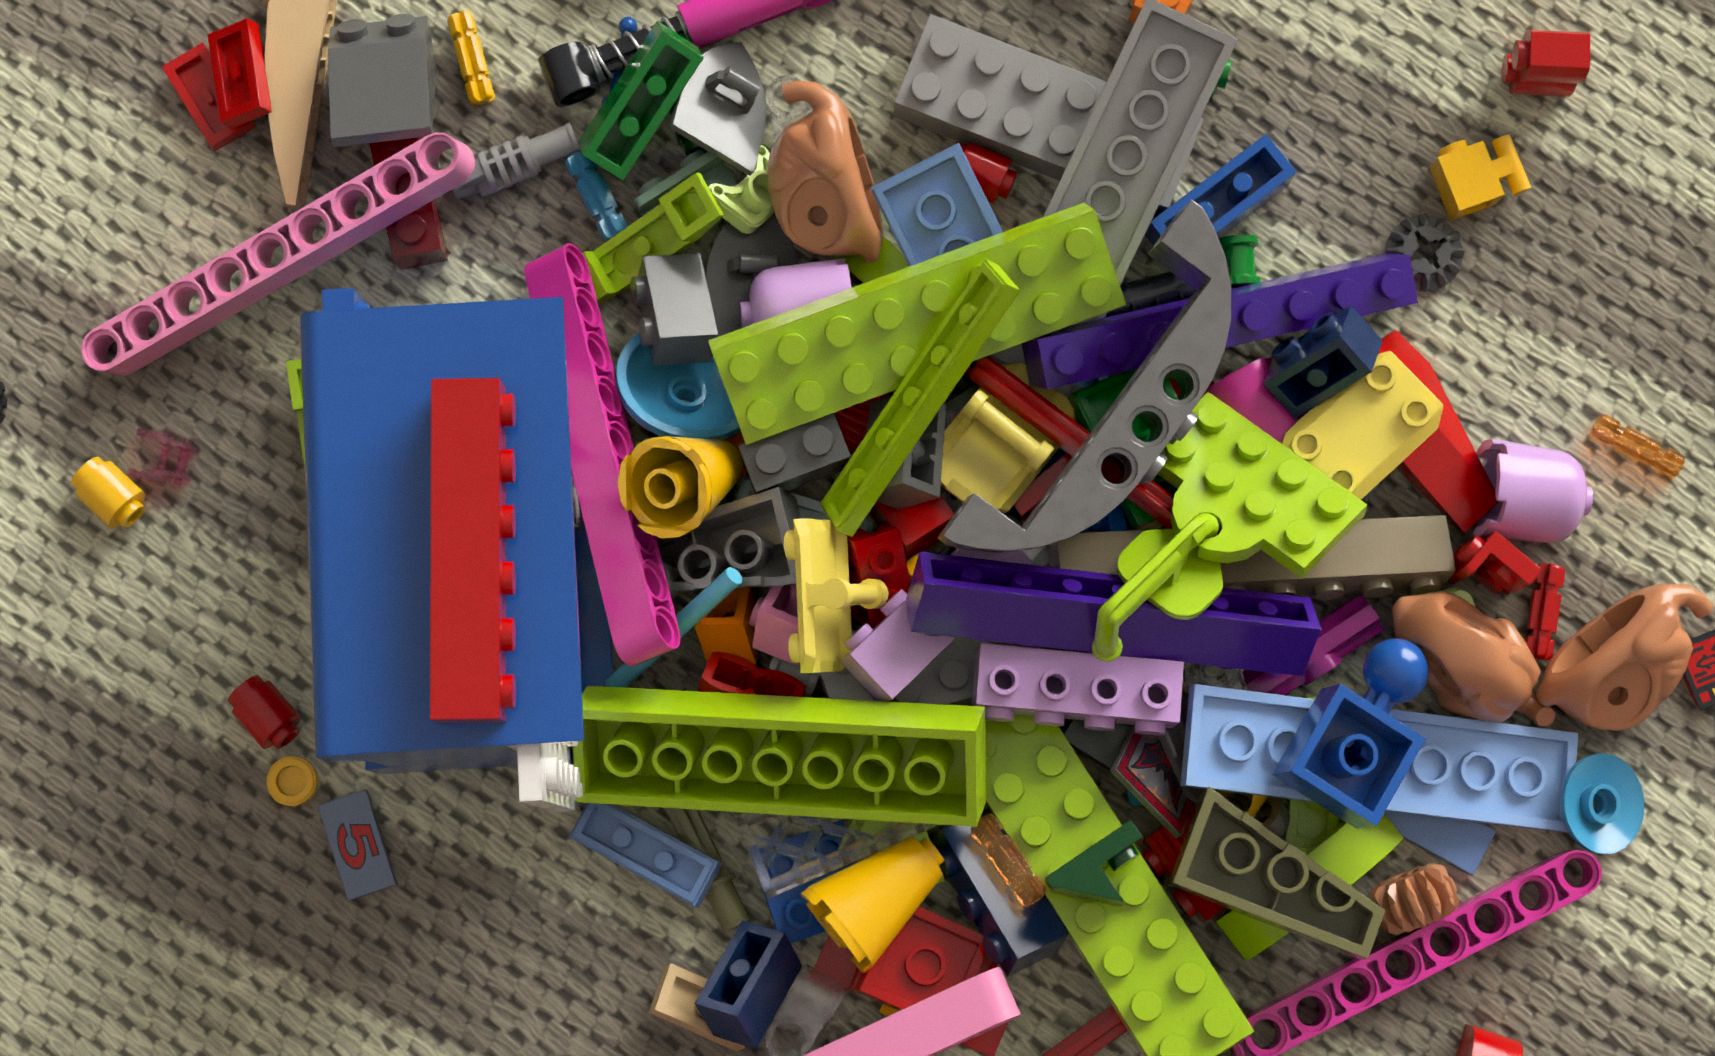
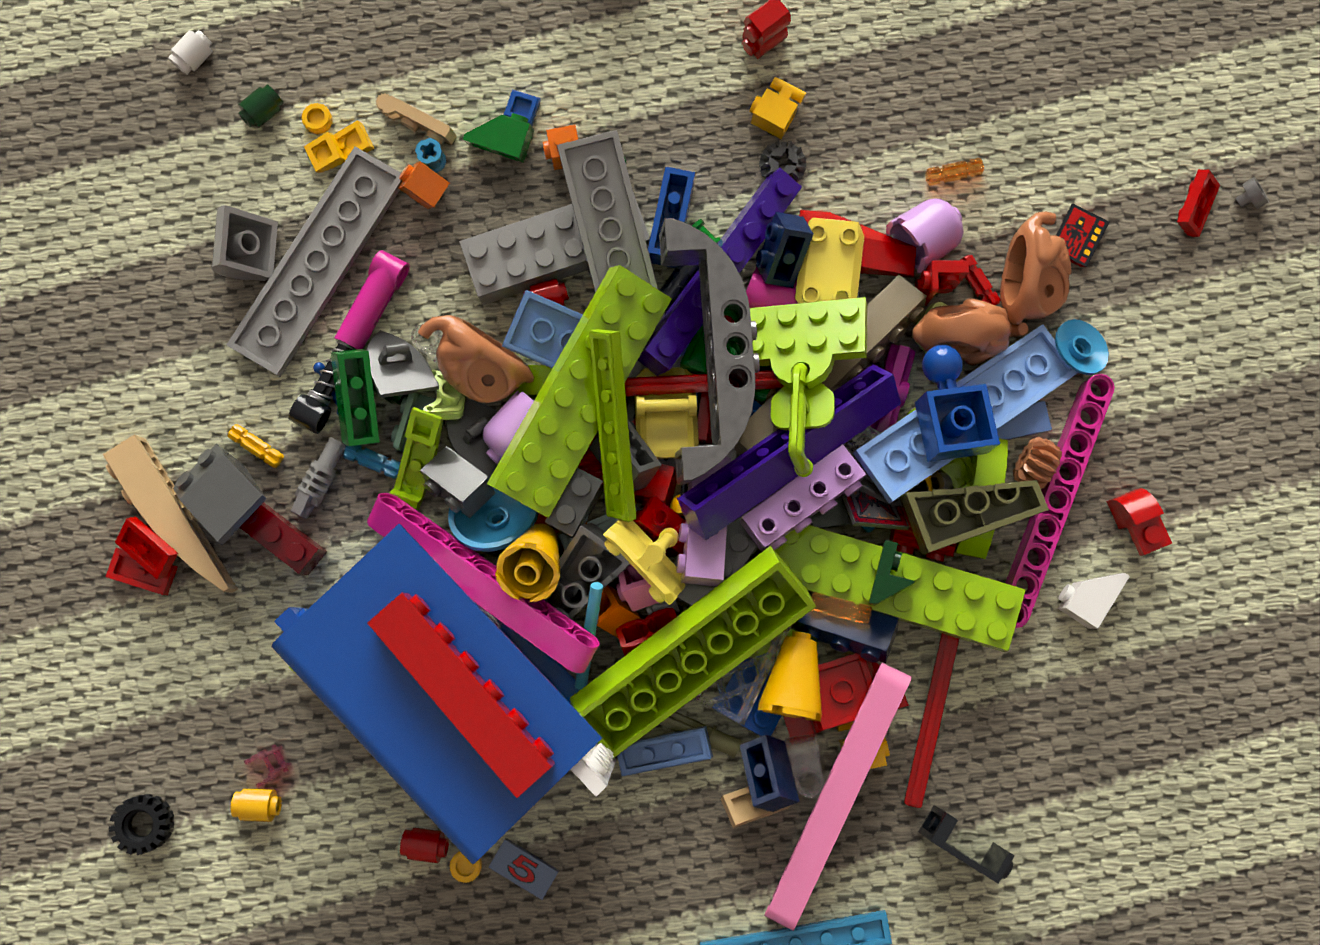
camera: 40 degrees left, 0 degrees up
bright pink beam [81,132,475,376] -> none

